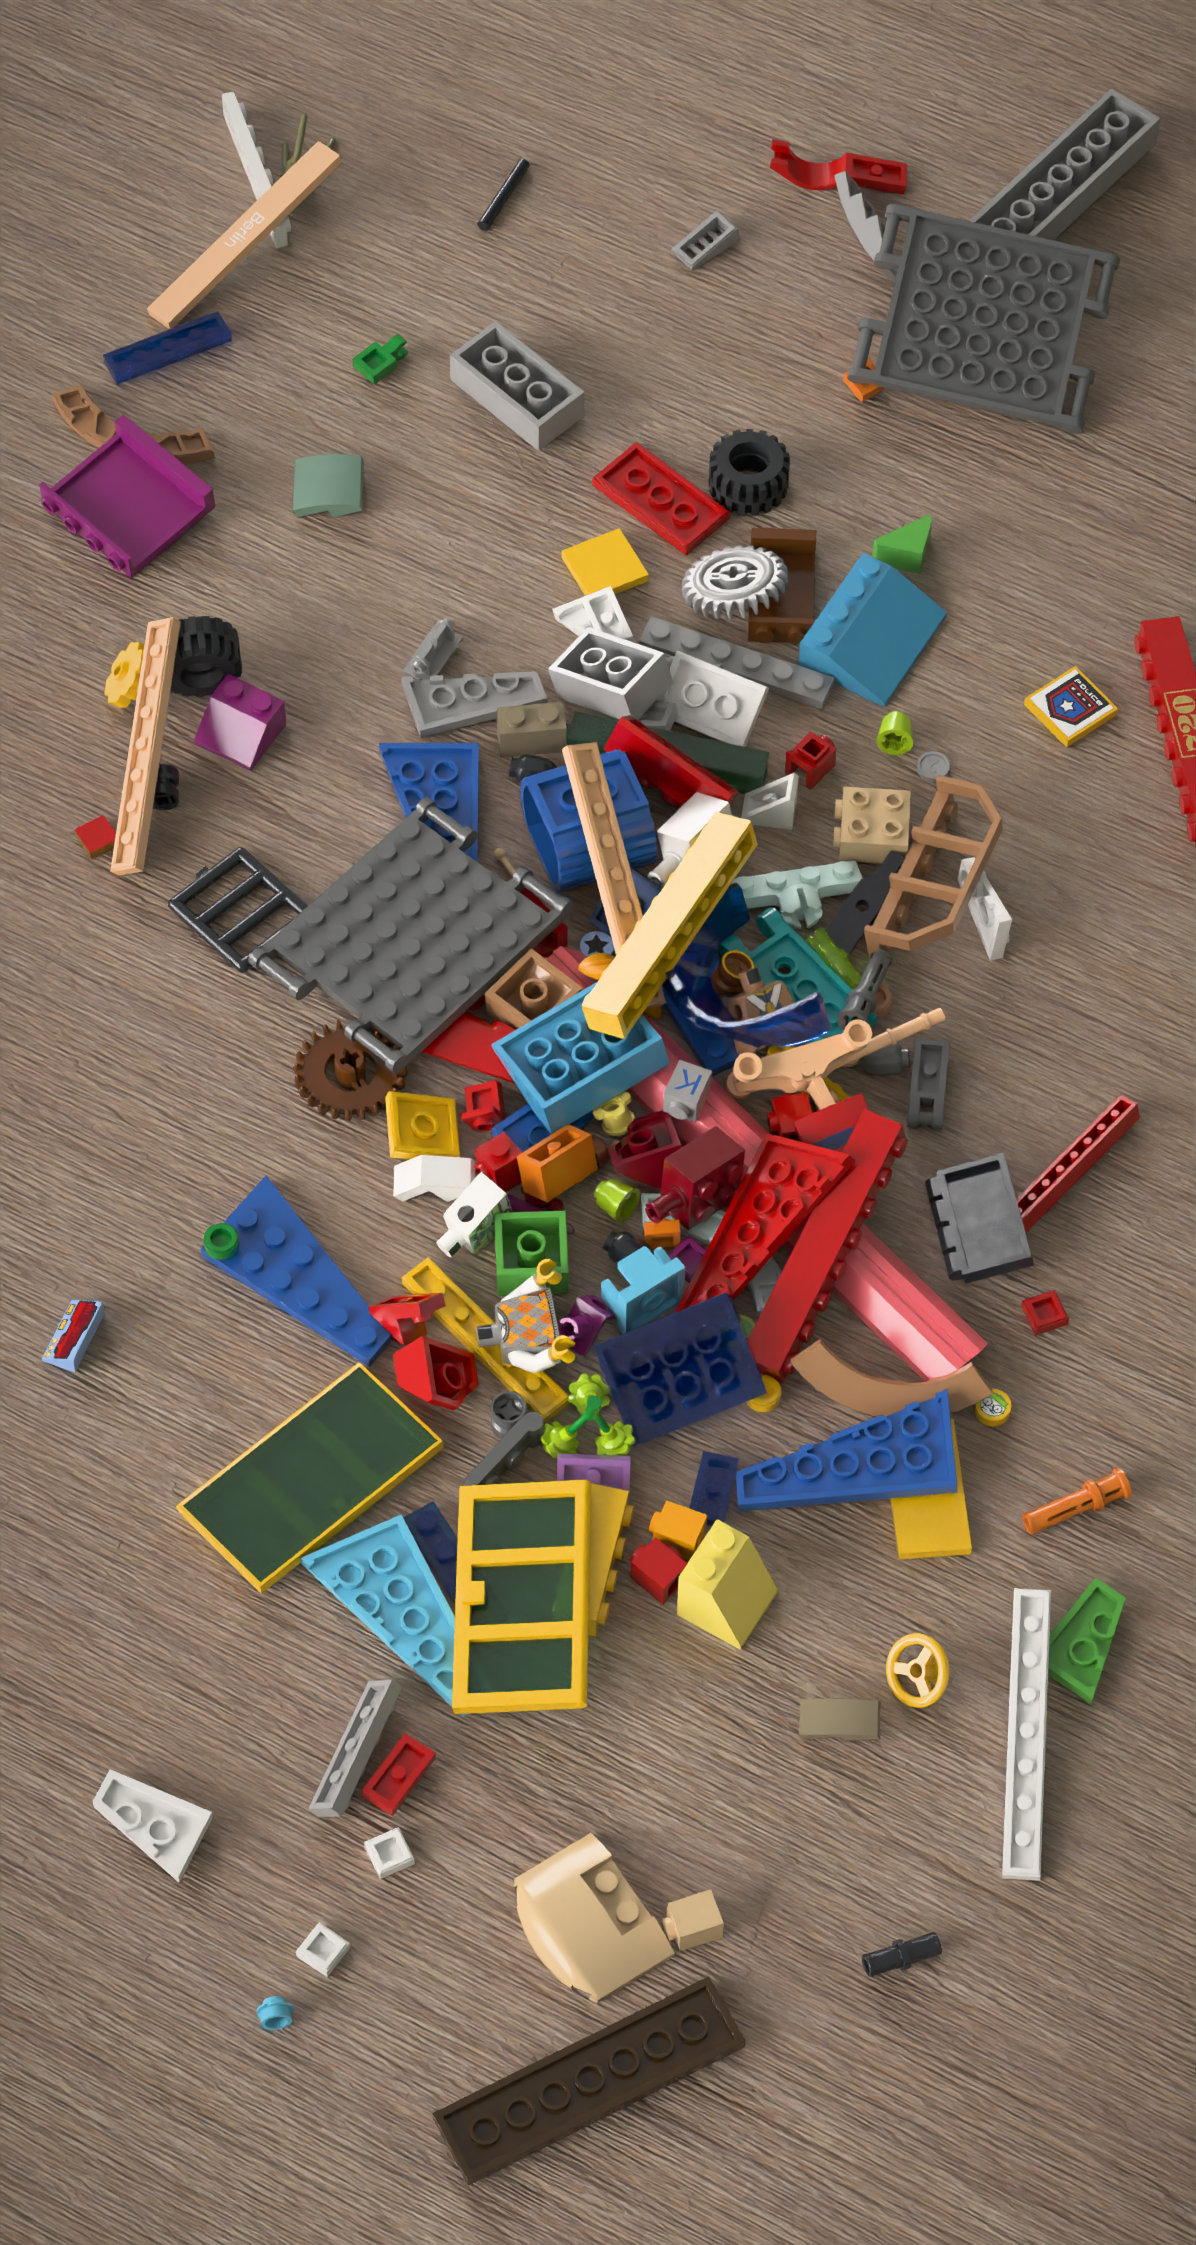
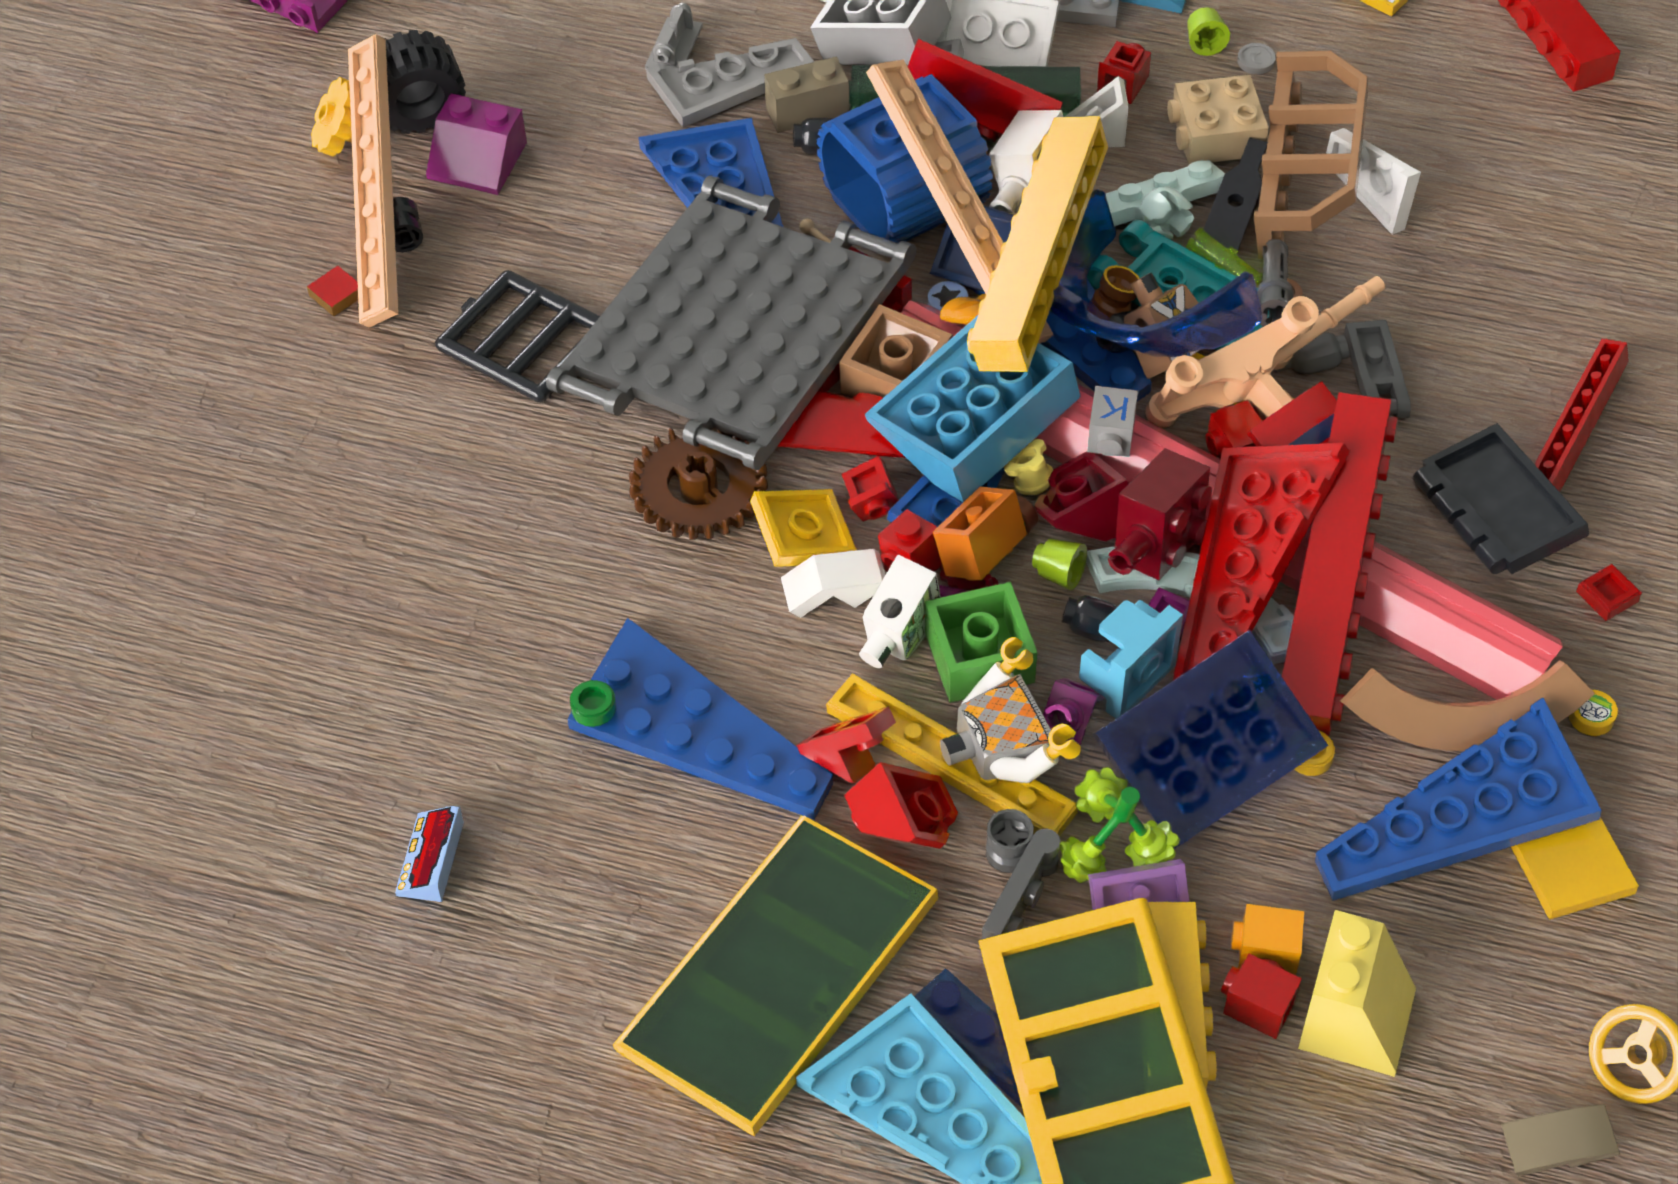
camera: 10 degrees left, 5 degrees down
orange plate [643,1219,681,1251] -> none
clear blue plate [689,1451,739,1526] -> none

